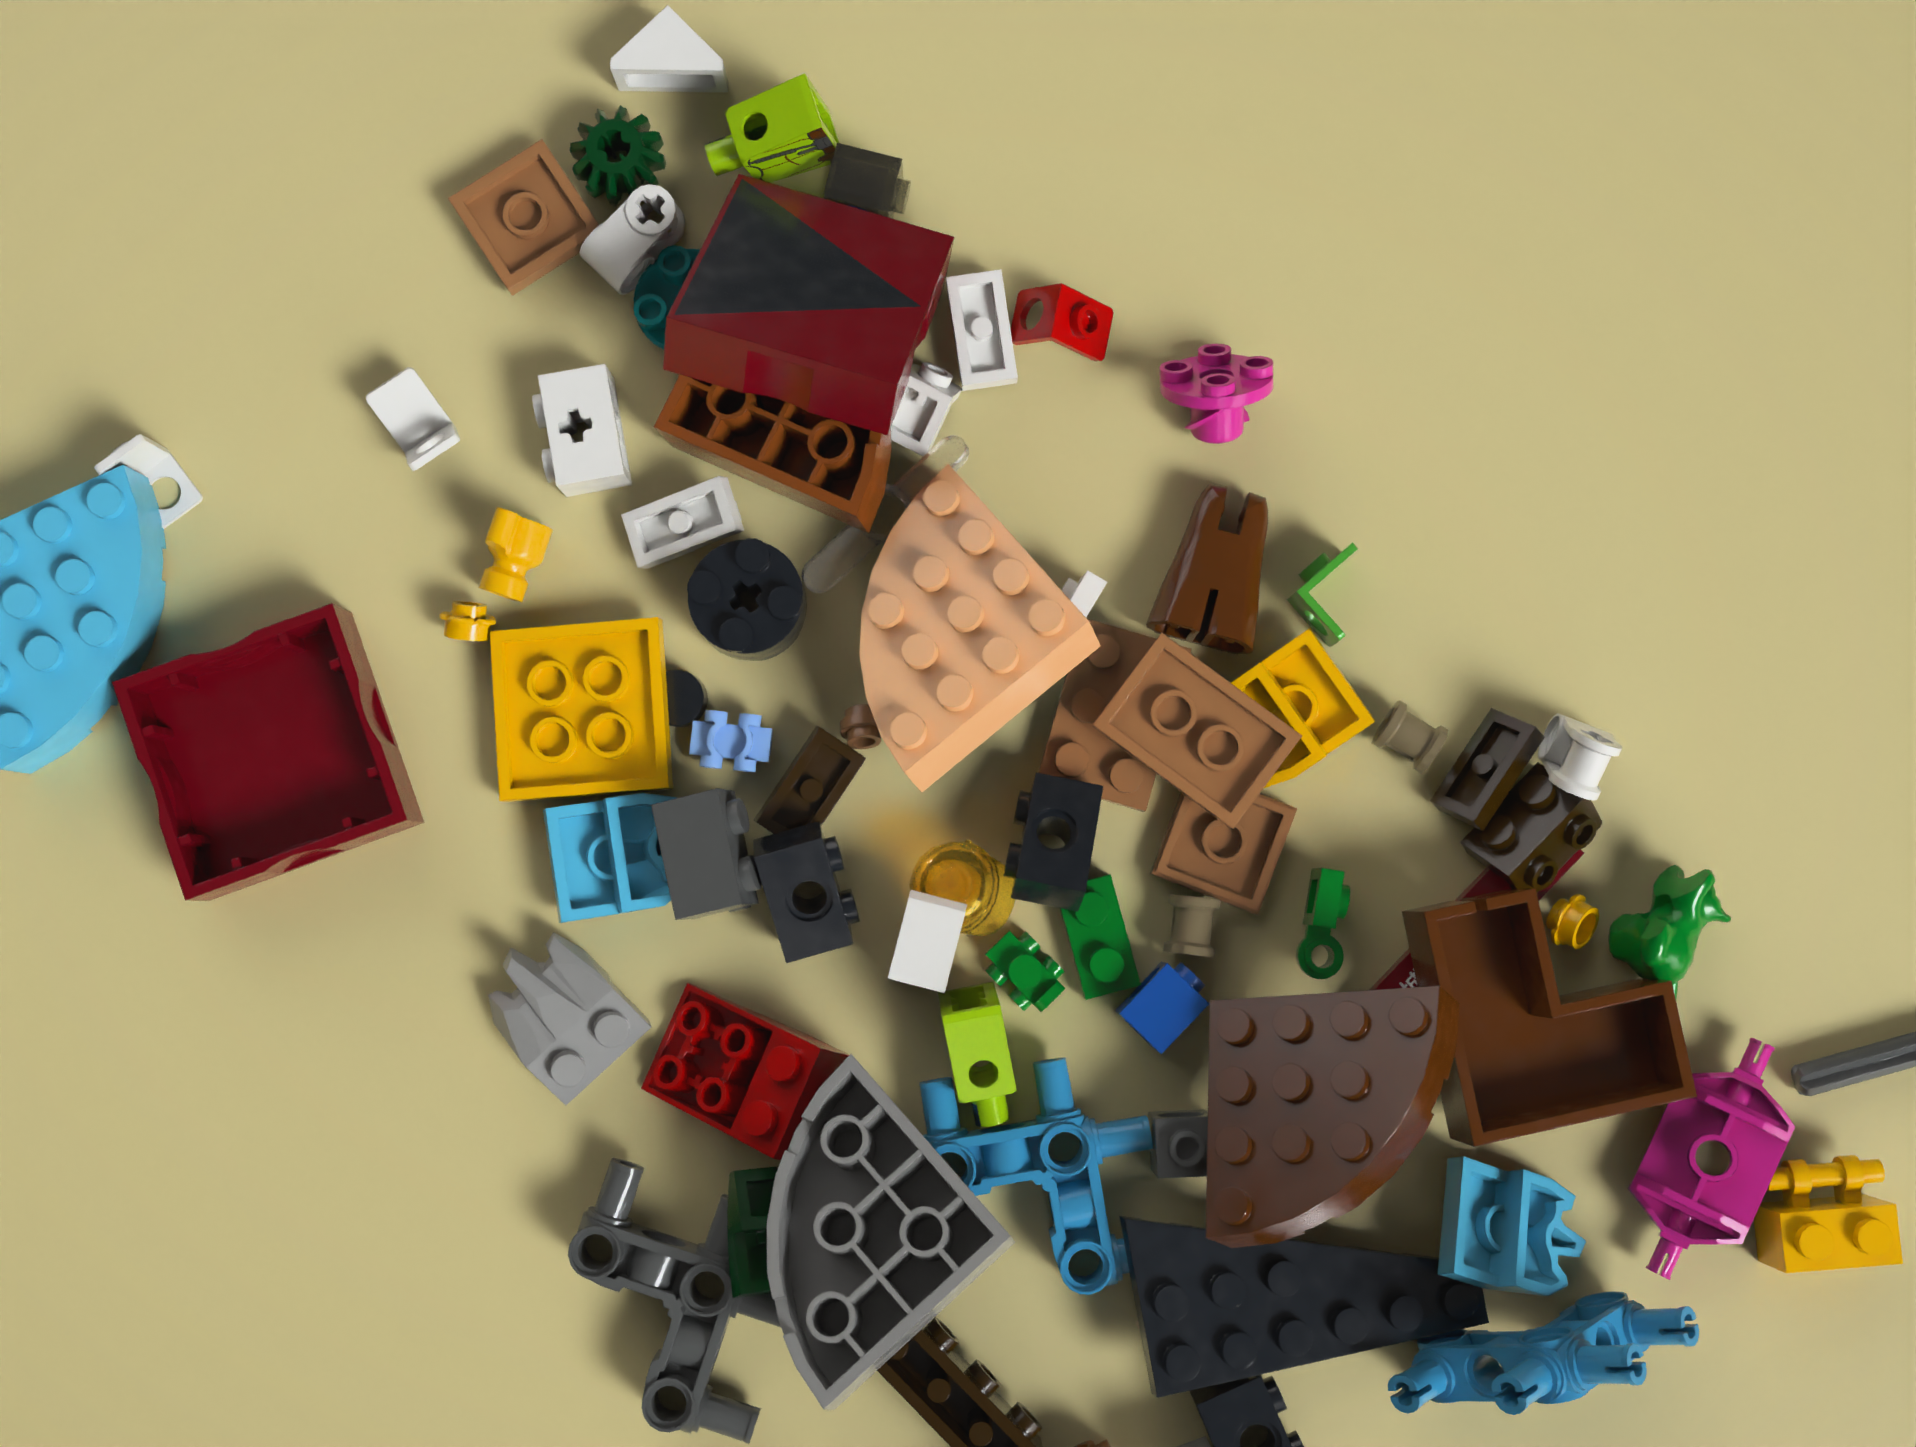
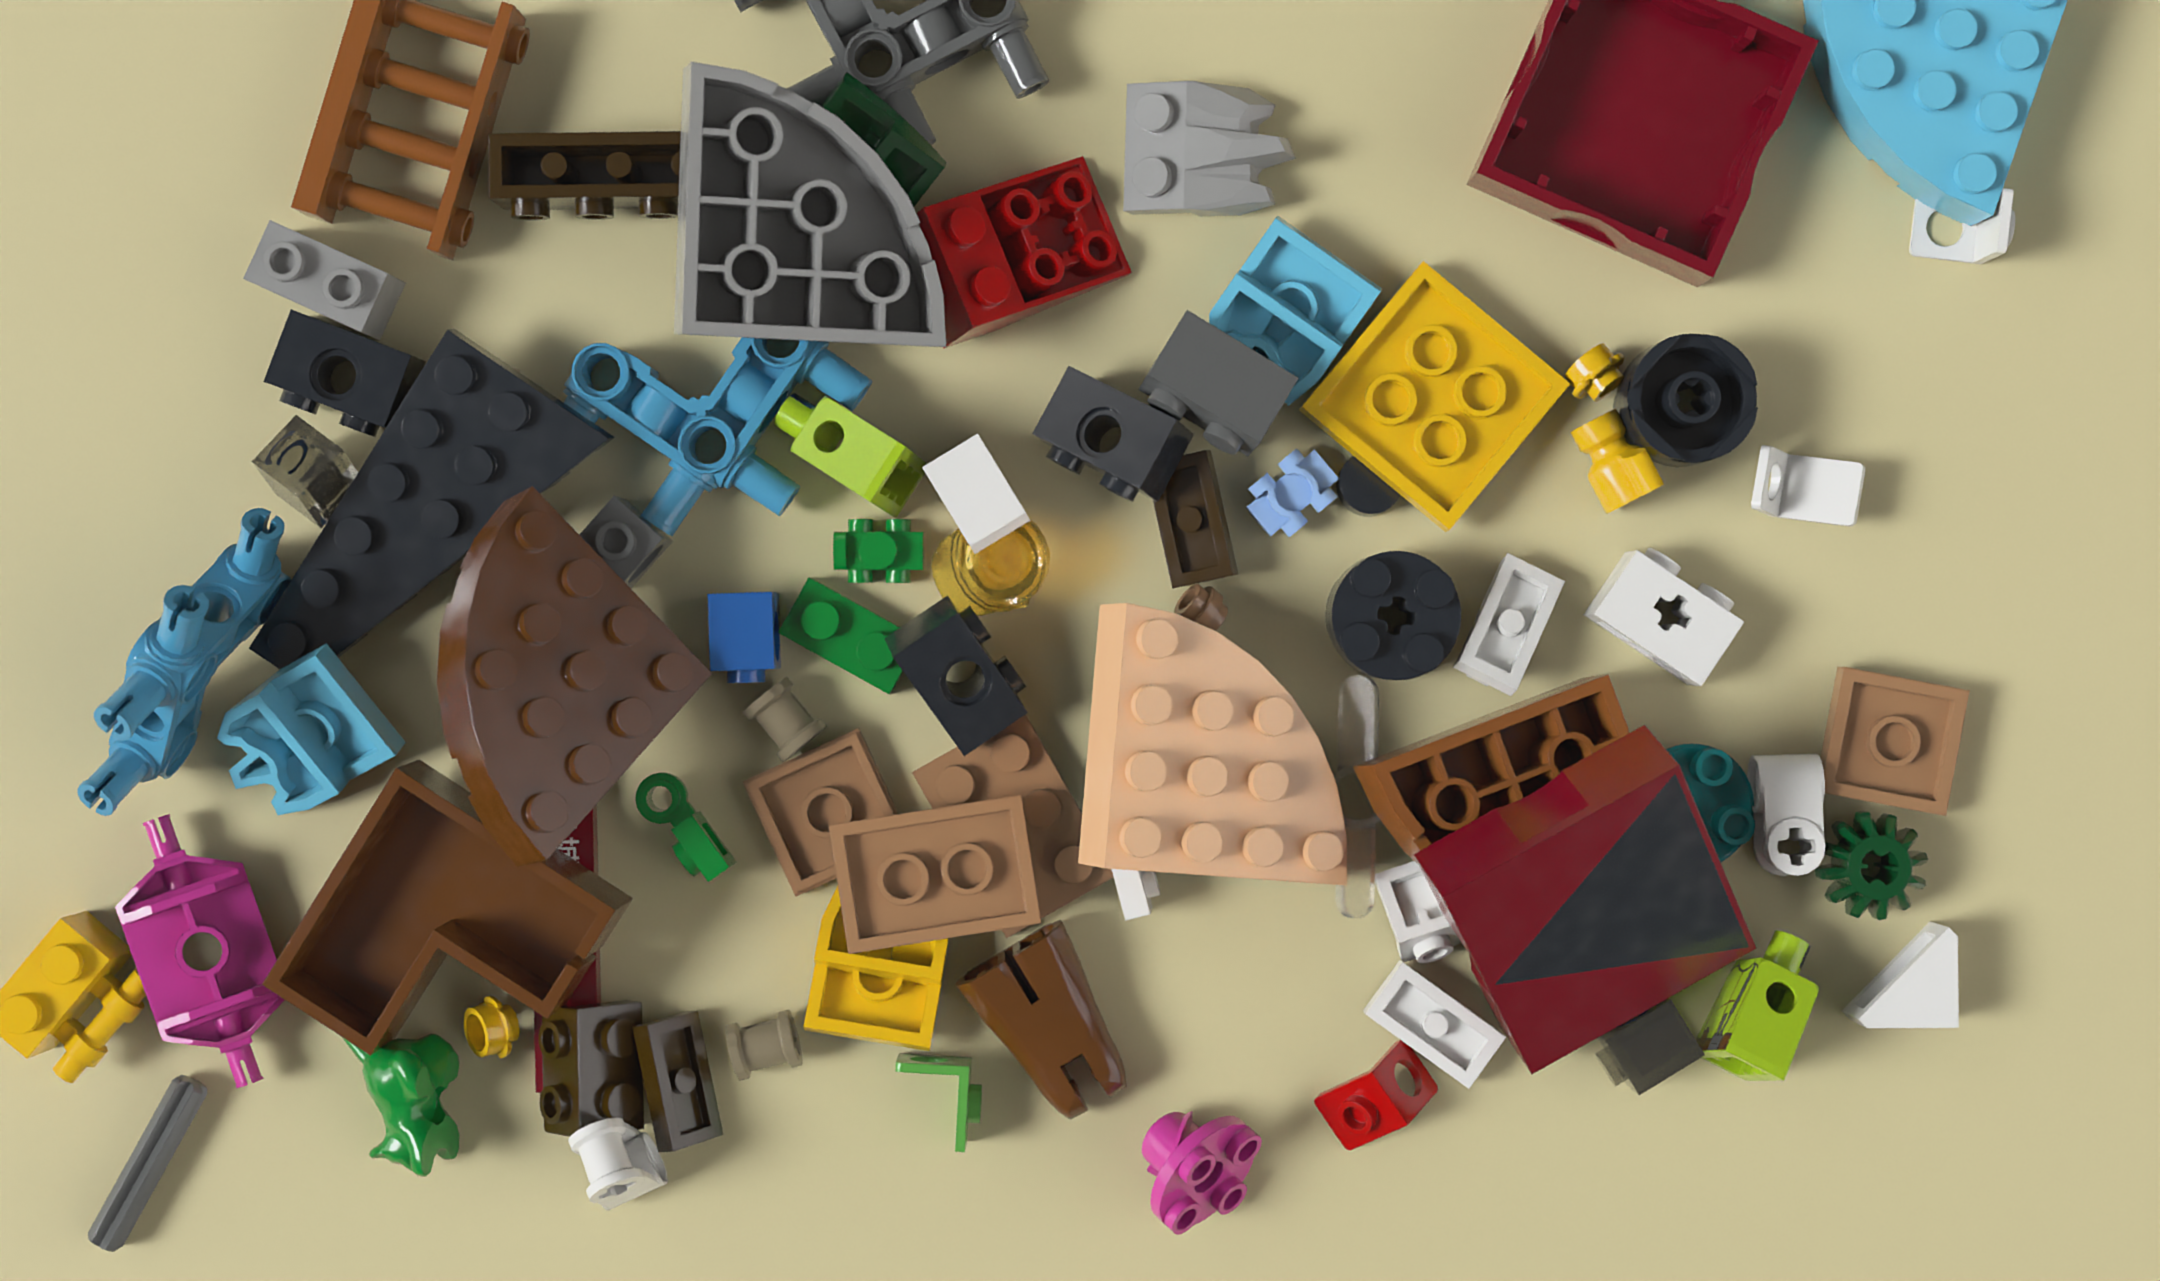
camera: 140 degrees right, 5 degrees up
none -> clear smoke brick [252,415,358,529]
none -> black brick [1613,333,1758,468]

